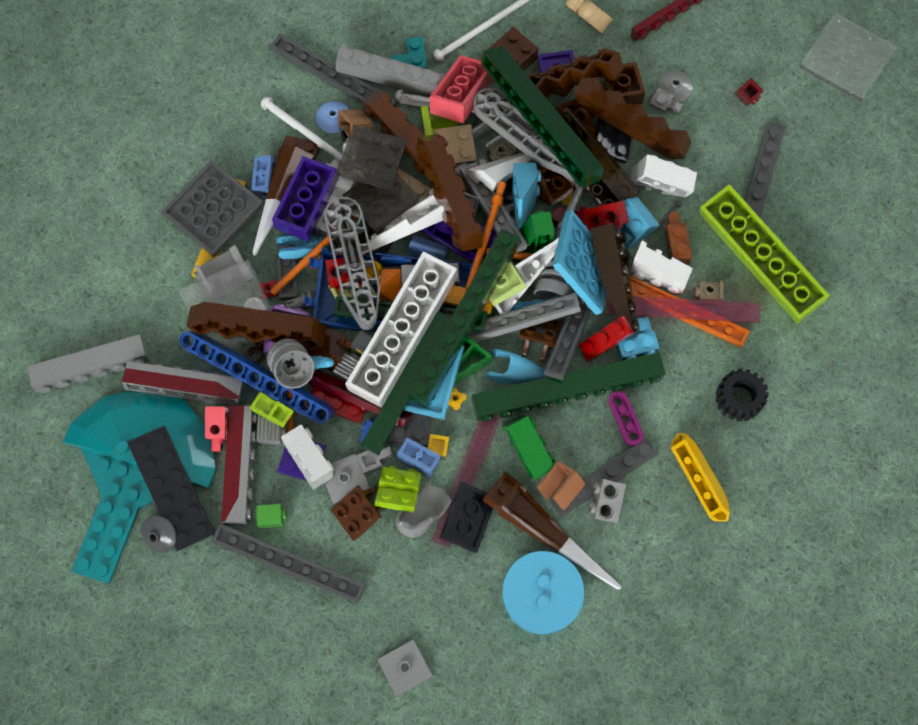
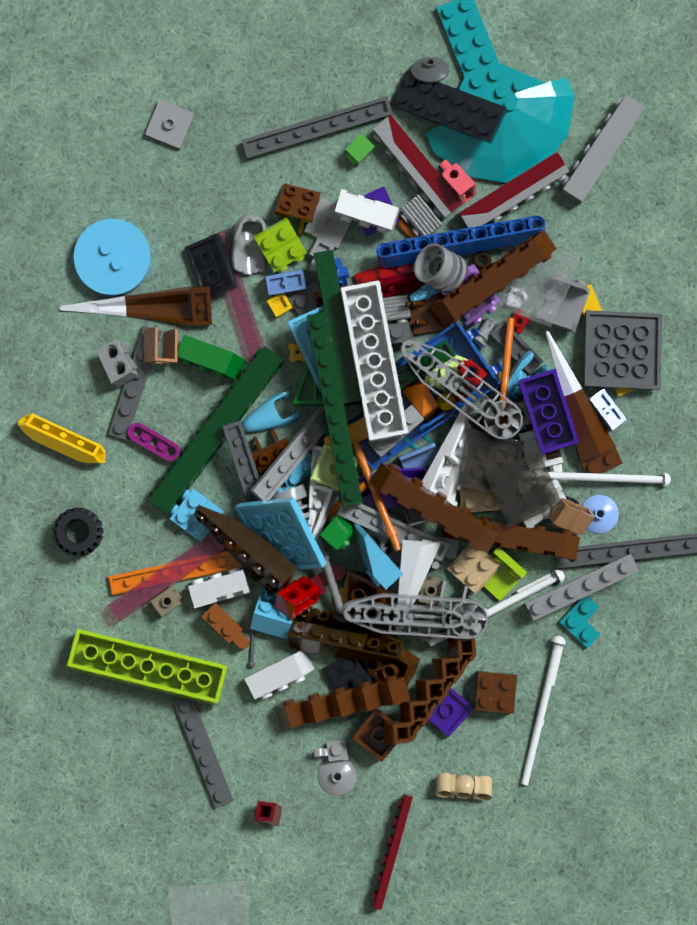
camera: 140 degrees right, 15 degrees up
lime slope [249,392,294,428] -> none
coral brick [430,55,493,123] -> none
dark green brick [481,46,604,188] -> none
red plate [579,316,634,361] -> none

